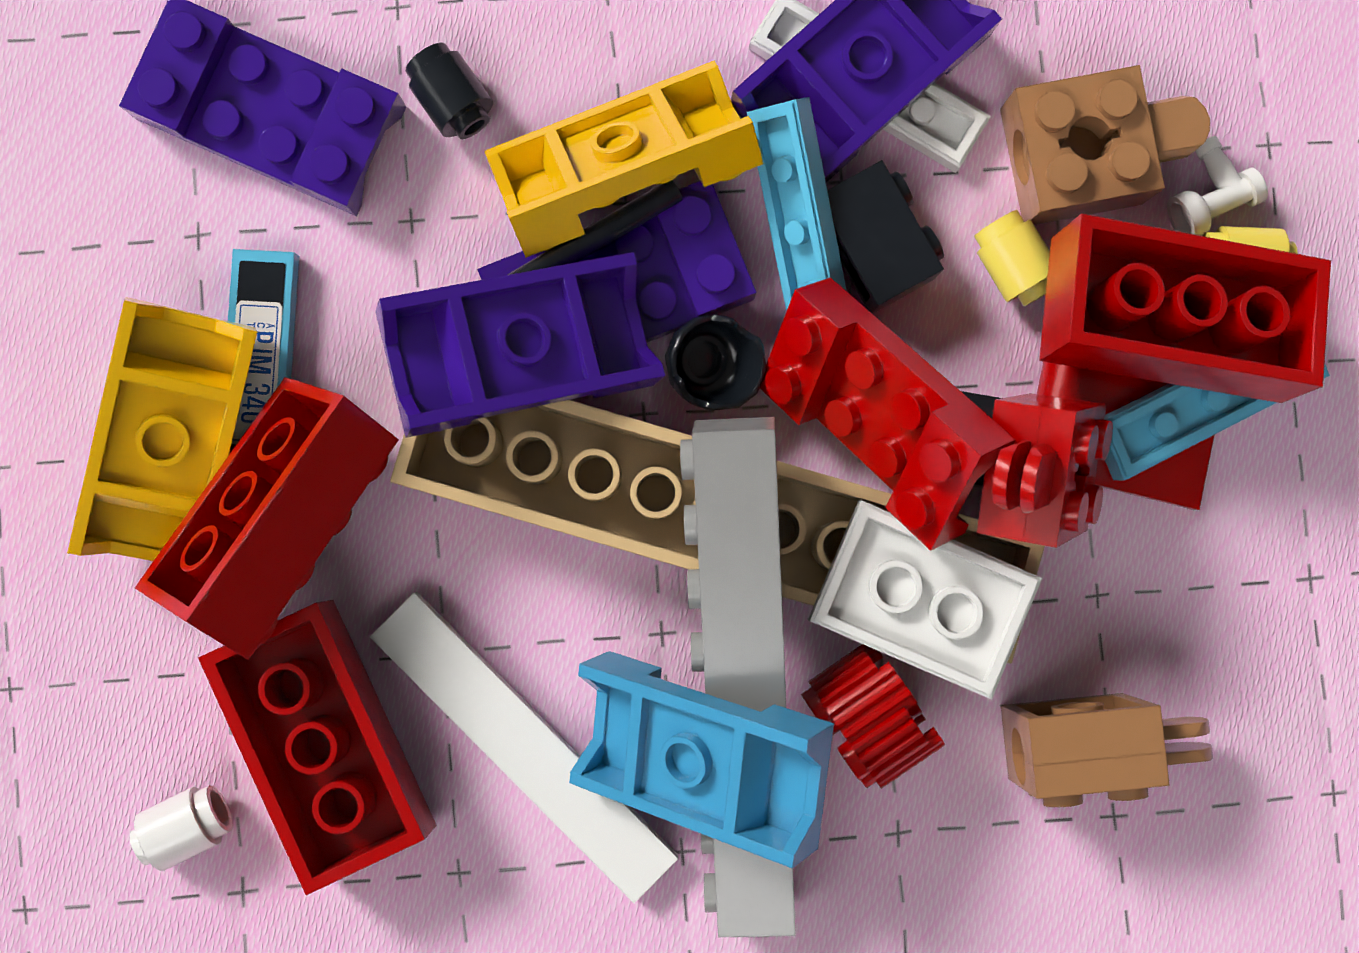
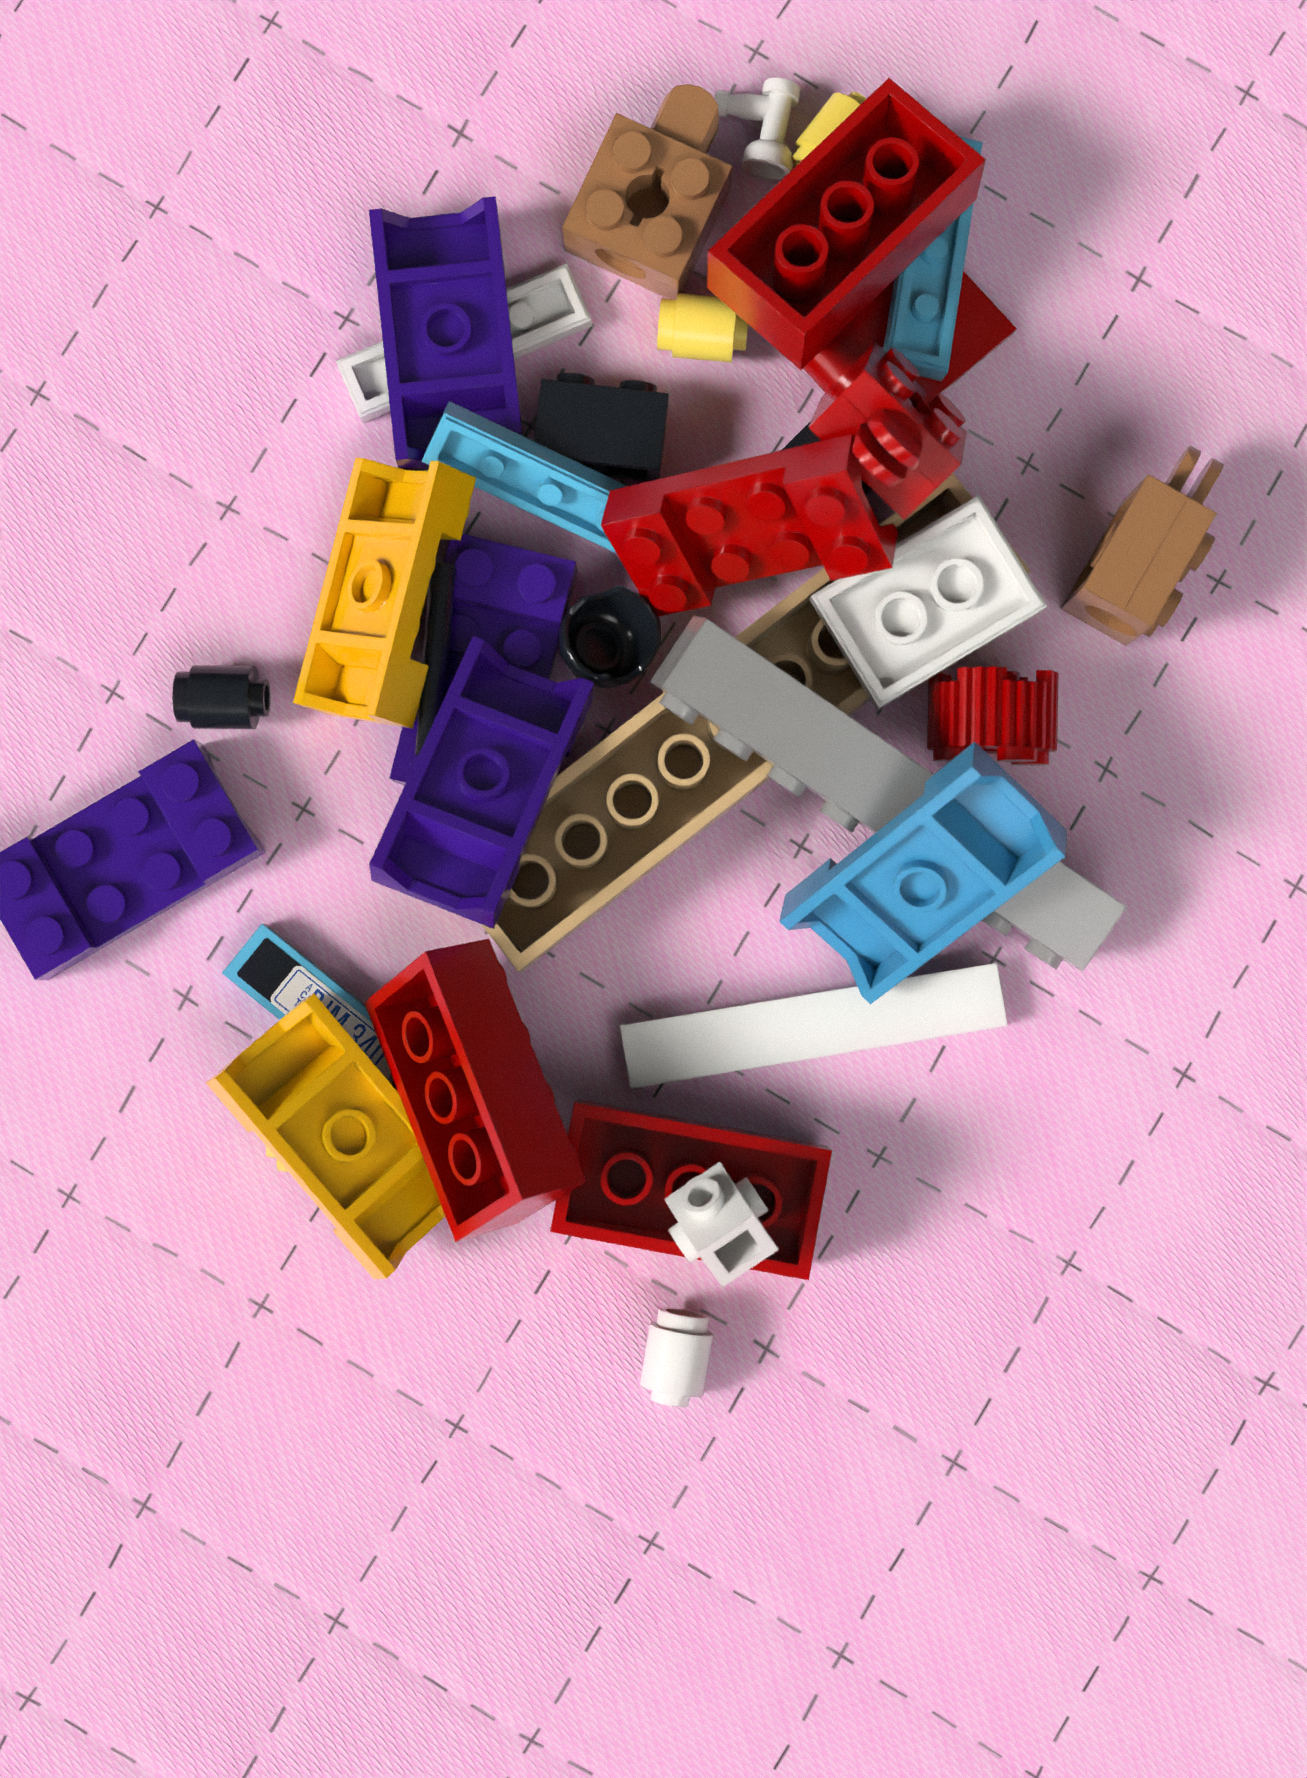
camera: 50 degrees left, 0 degrees up
none -> white brick [664,1162,778,1287]

